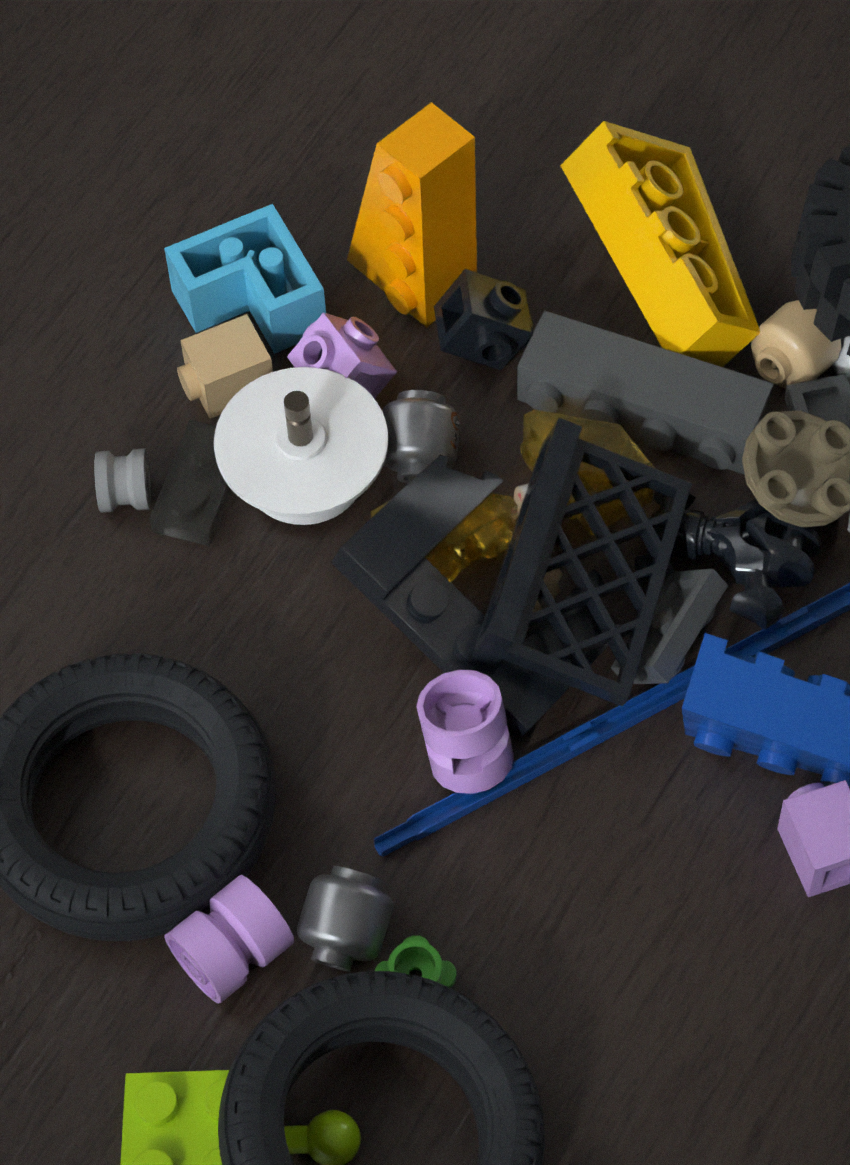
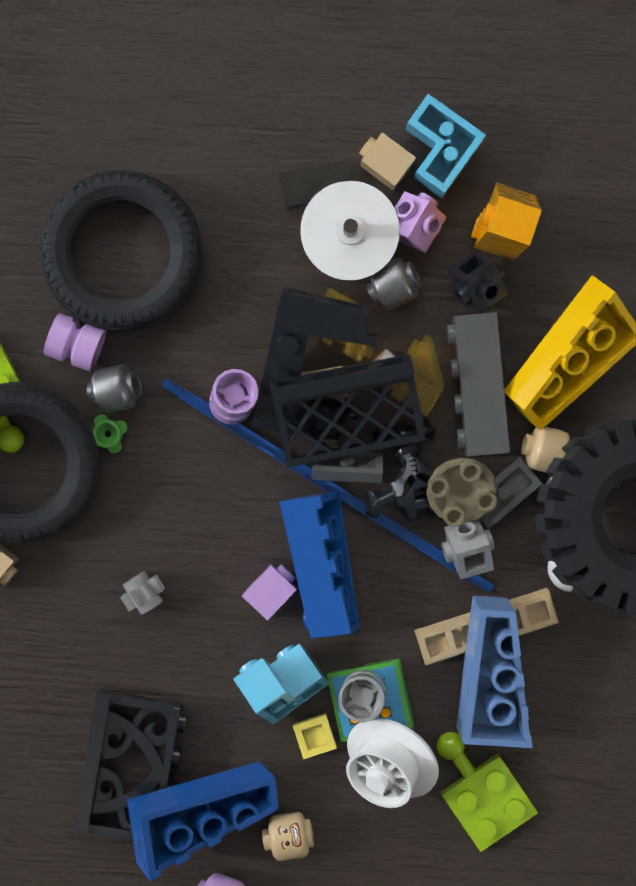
camera: 60 degrees right, 30 degrees up
light grey wheel [94,448,151,513] -> none
none -> light grey gear [120,571,165,615]

